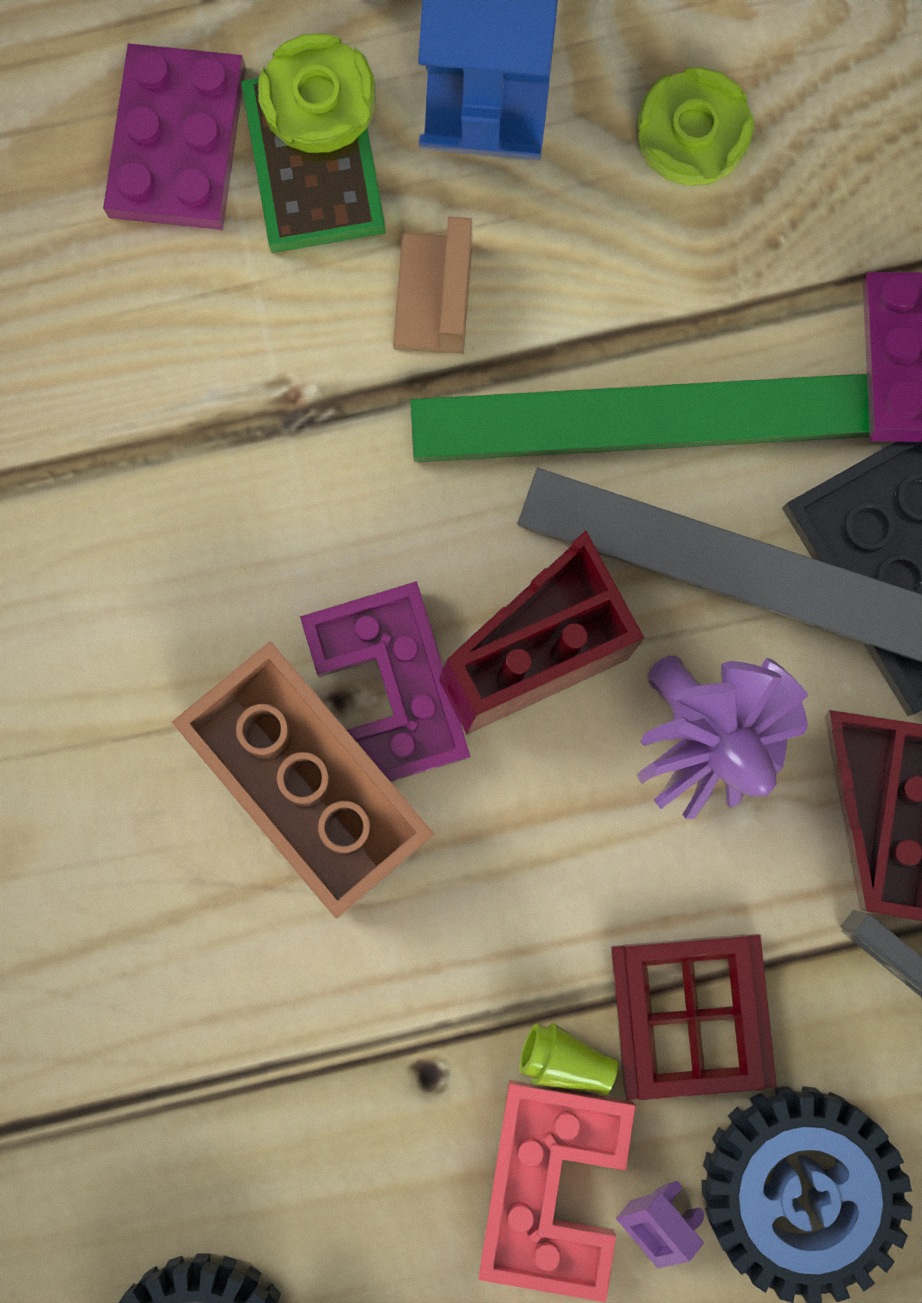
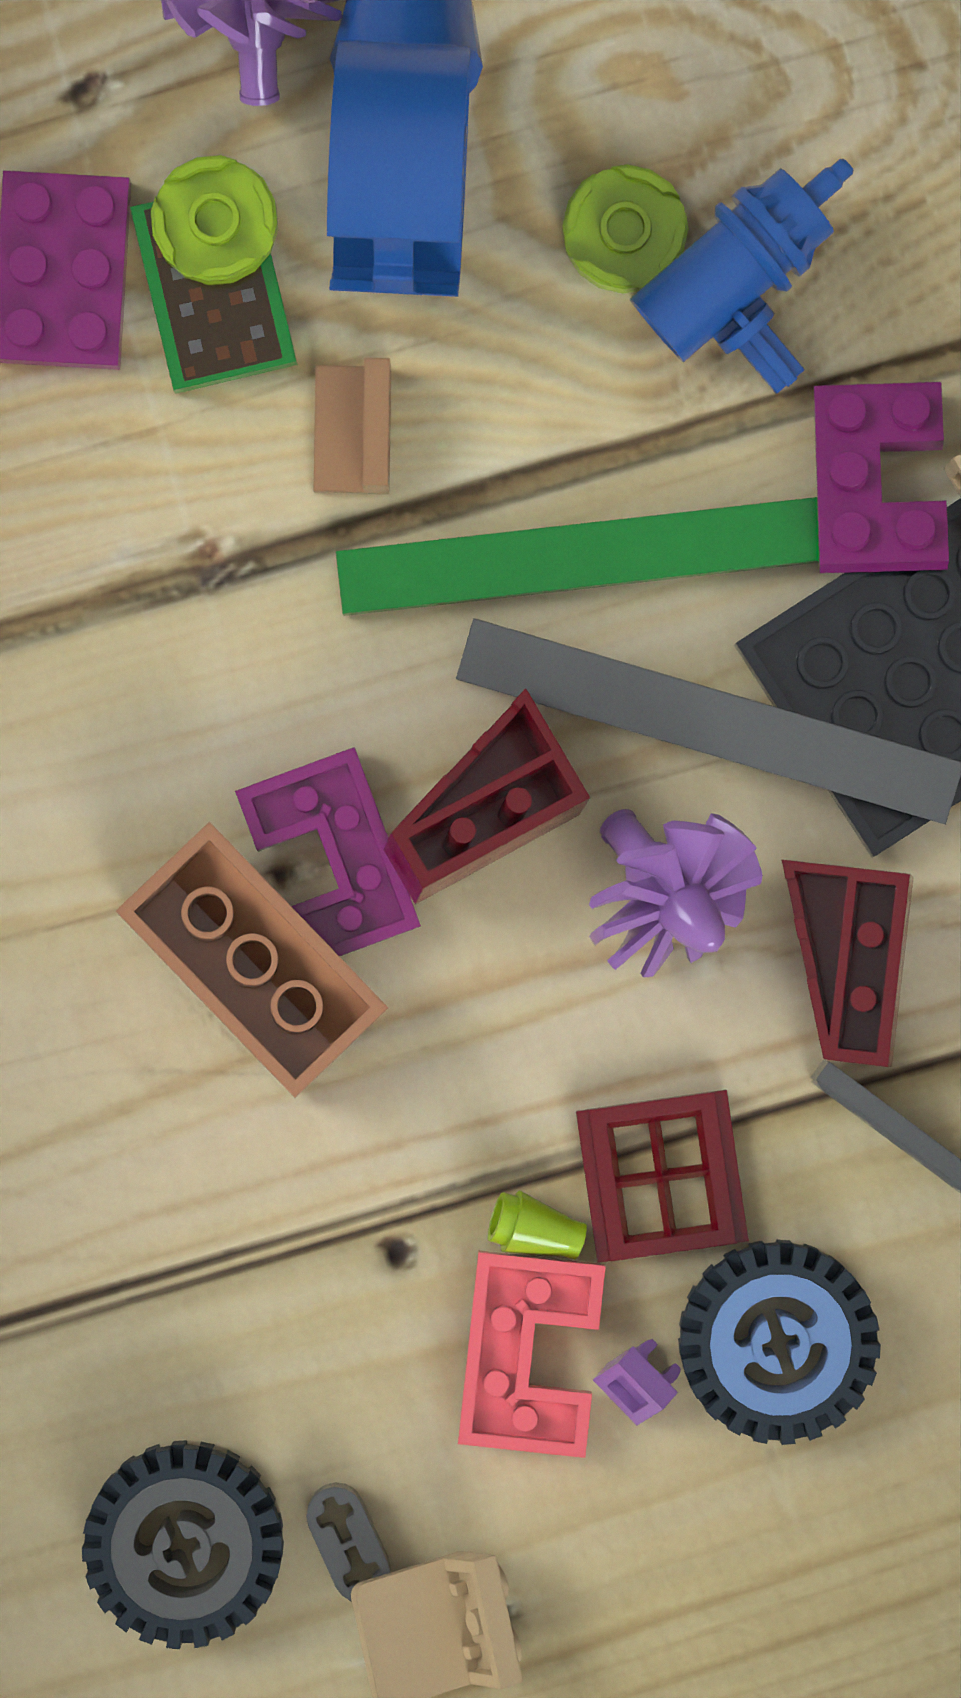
camera: 10 degrees left, 5 degrees up
none -> blue piece [630,159,854,394]

